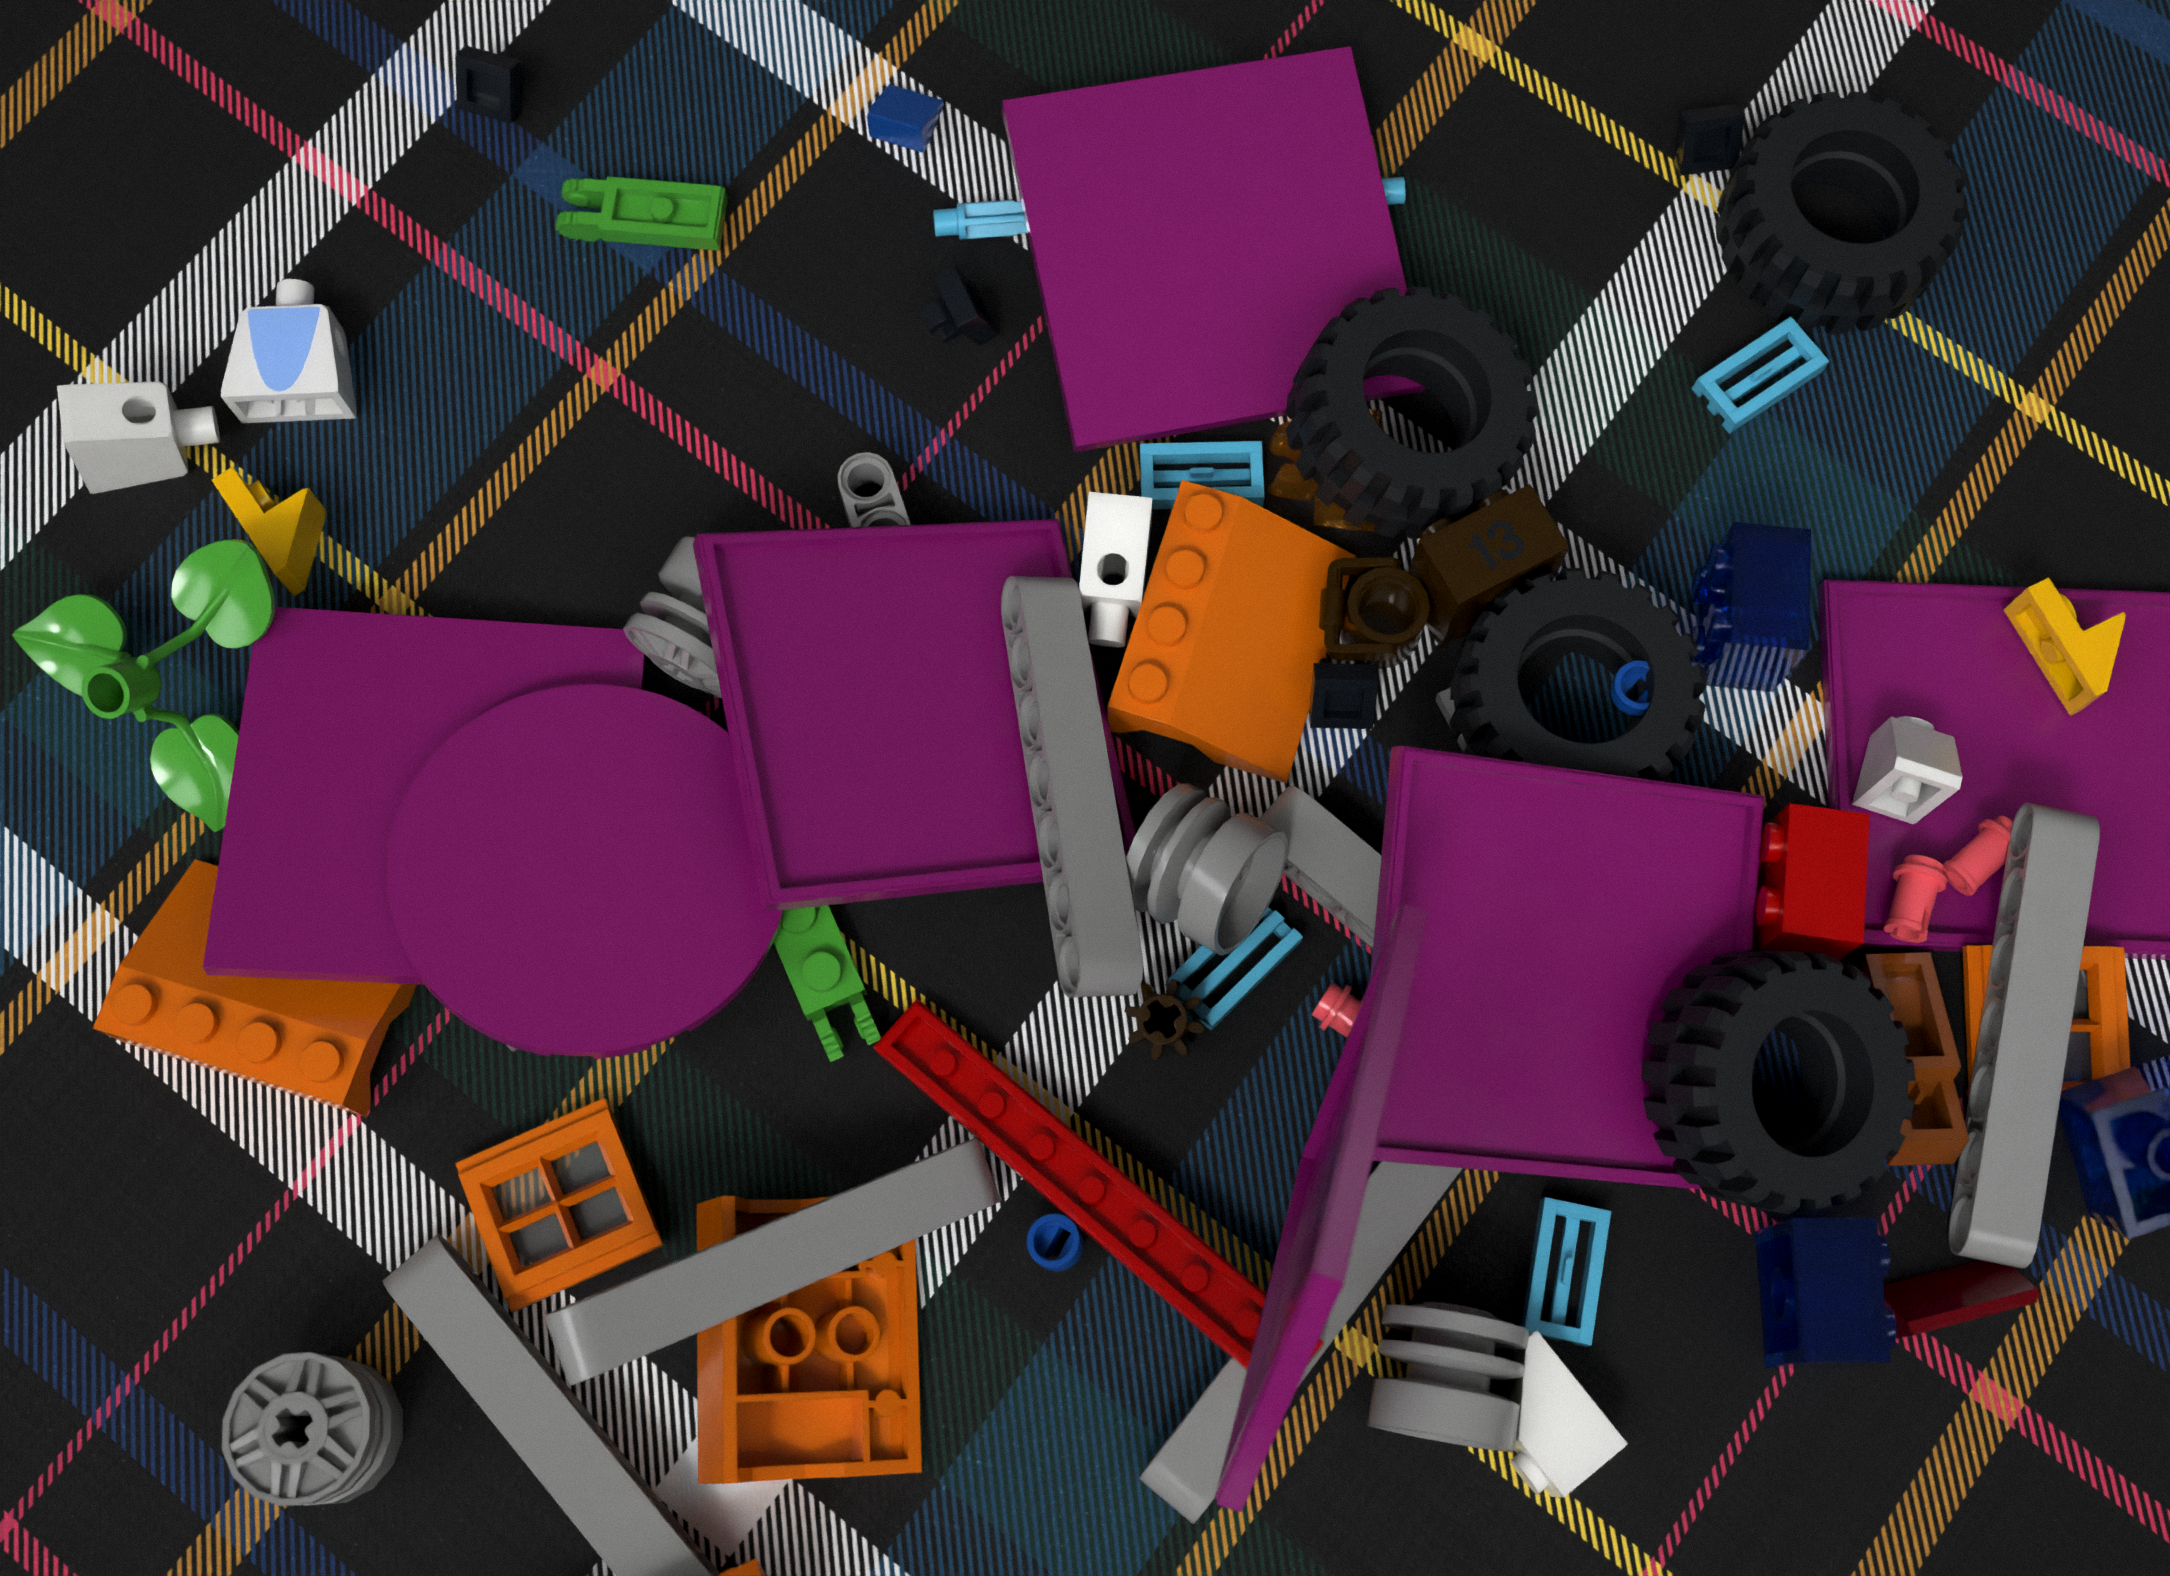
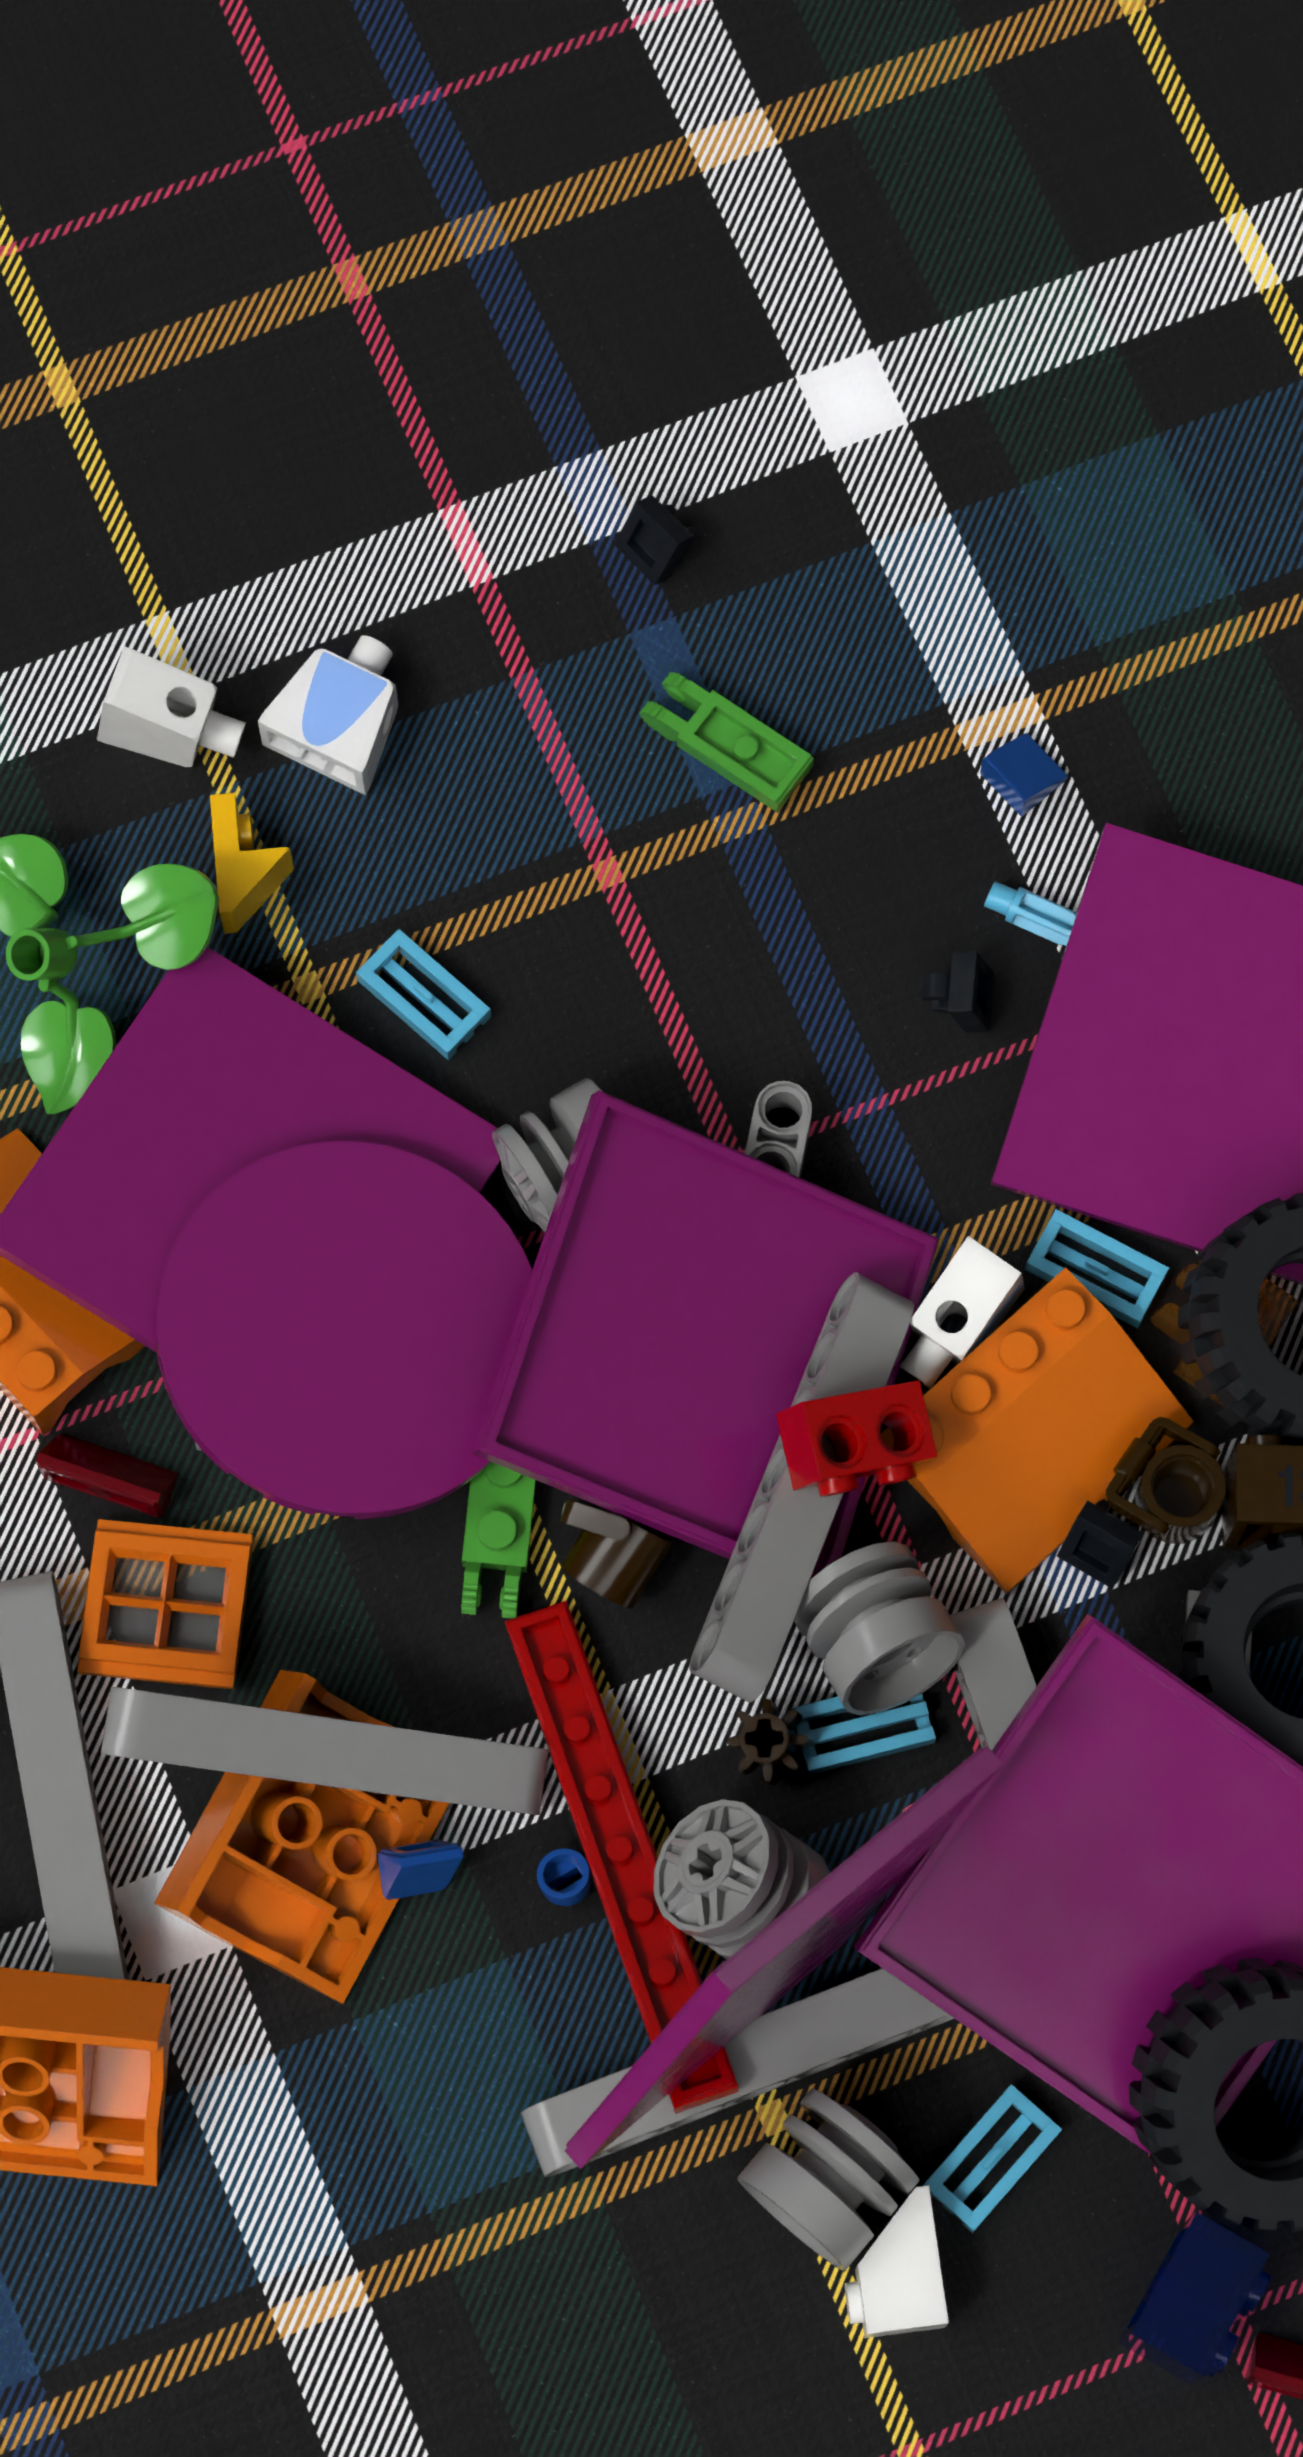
camera: 30 degrees right, 0 degrees up
none -> dark red slope [35,1434,178,1518]
none -> medium azure tile [356,929,491,1061]
none -> blue slope [377,1839,463,1900]
none -> dark brown piece [561,1498,674,1609]
none -> light grey wheel [654,1799,830,1959]
none -> red brick [776,1380,938,1497]

